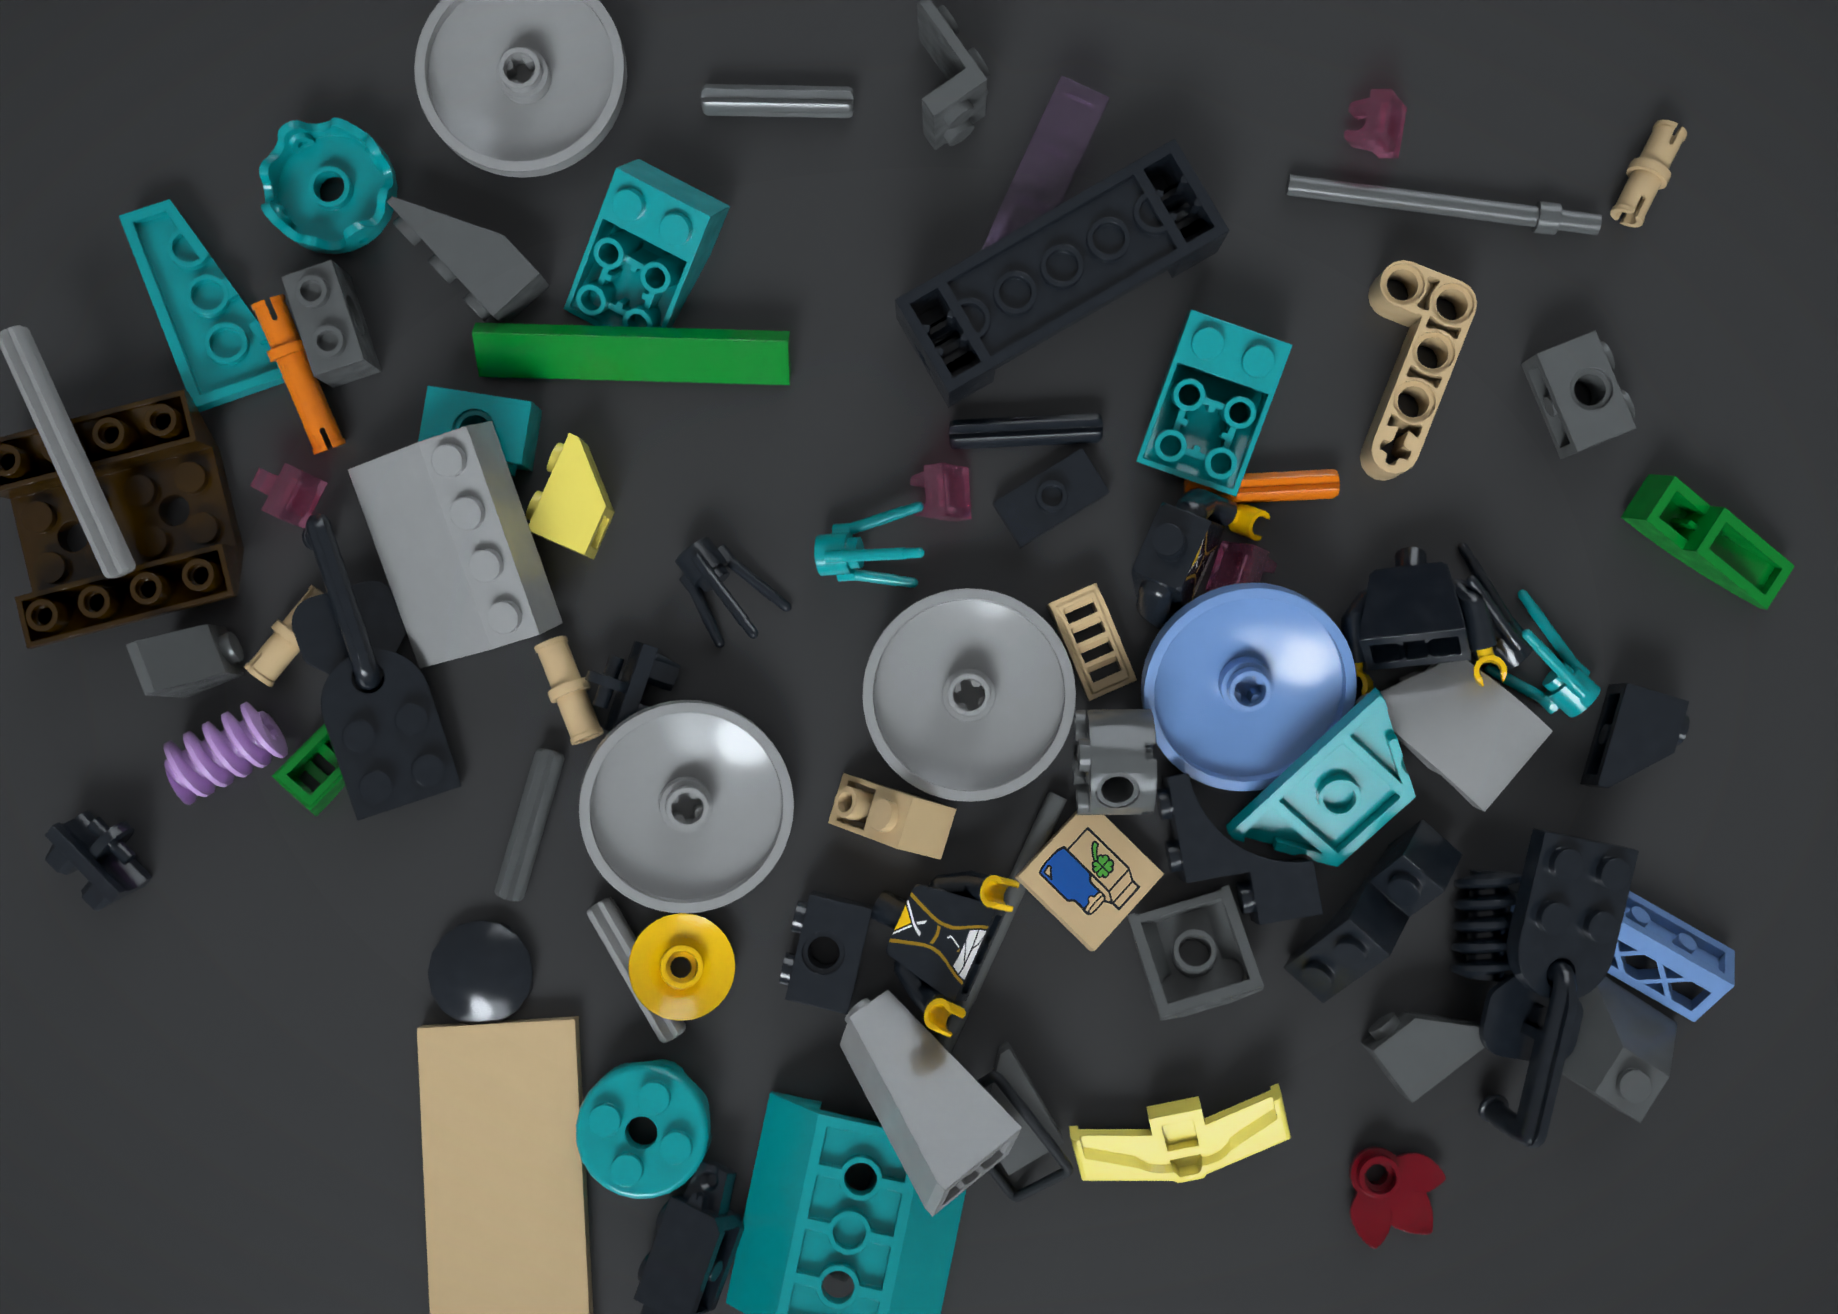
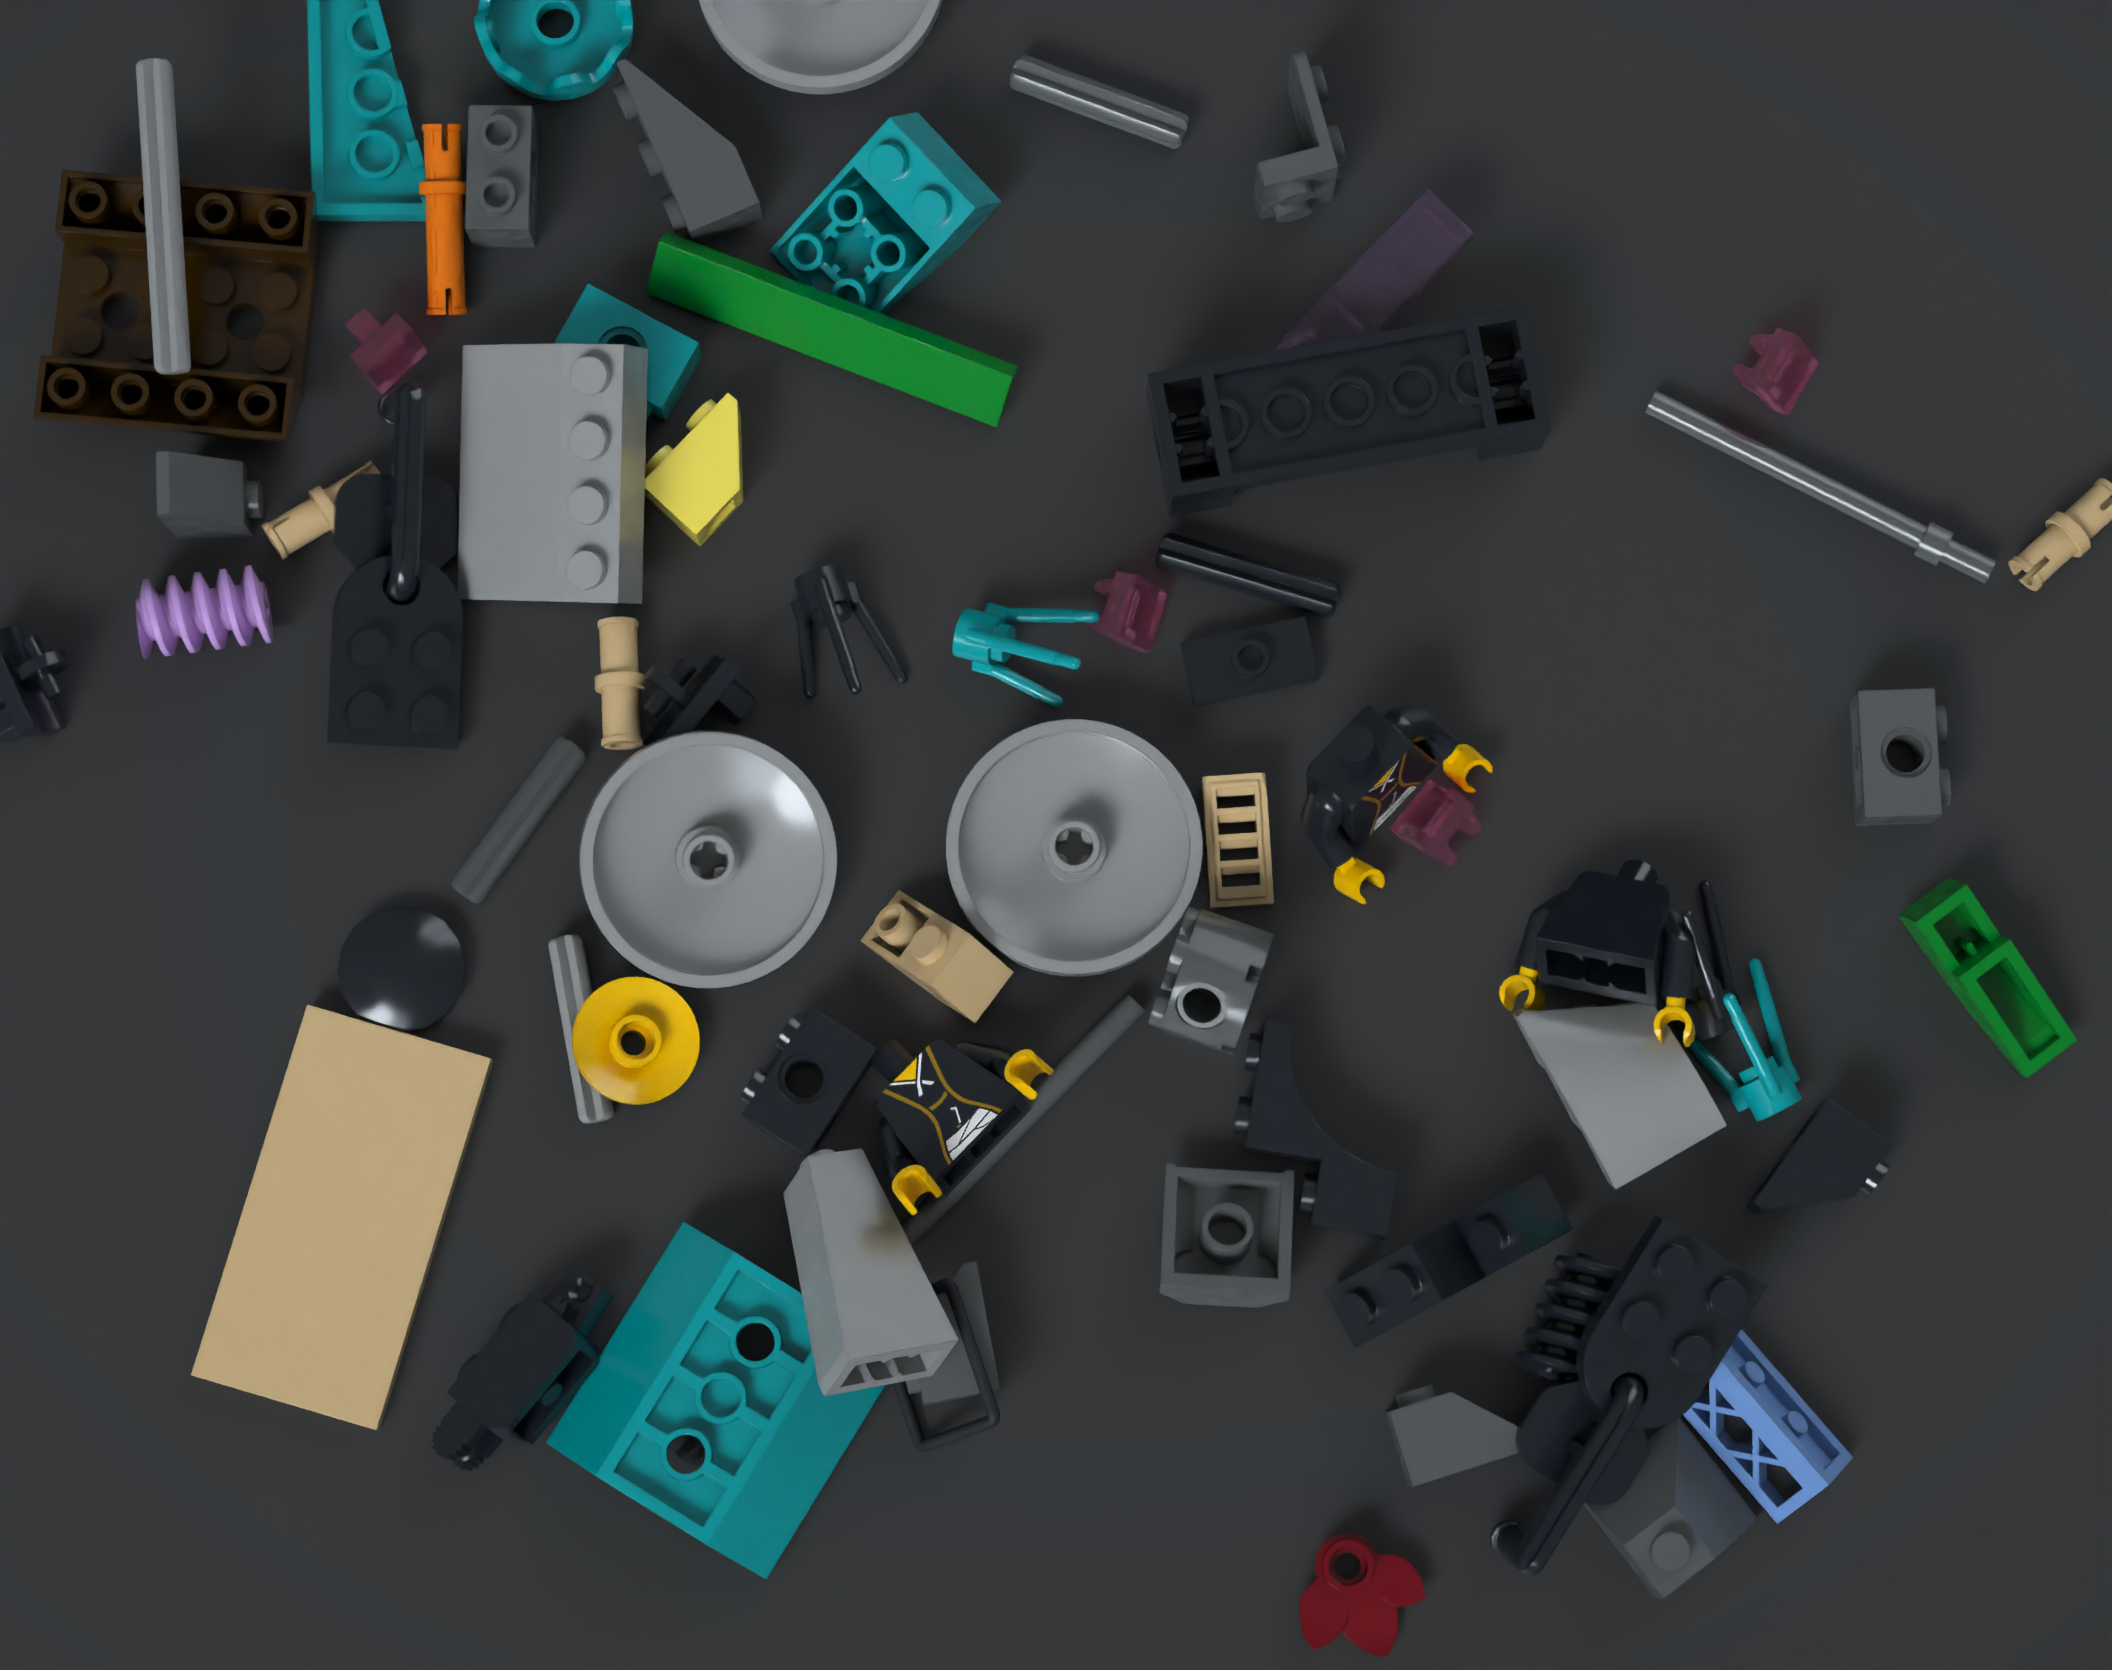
camera: 10 degrees right, 5 degrees down
green slope [272,724,345,817] -> none
teal plate [576,1059,712,1199] -> none
tan tile [1015,811,1164,951] -> none
light yellow plate [1069,1083,1291,1183] -> none
teal slope [1136,309,1293,496] -> none
medium blue dish [1141,582,1357,791] -> none
orange axle [1183,469,1340,504] -> none
teal wing [1226,687,1416,867] -> none
tan beam [1360,260,1477,481] -> none

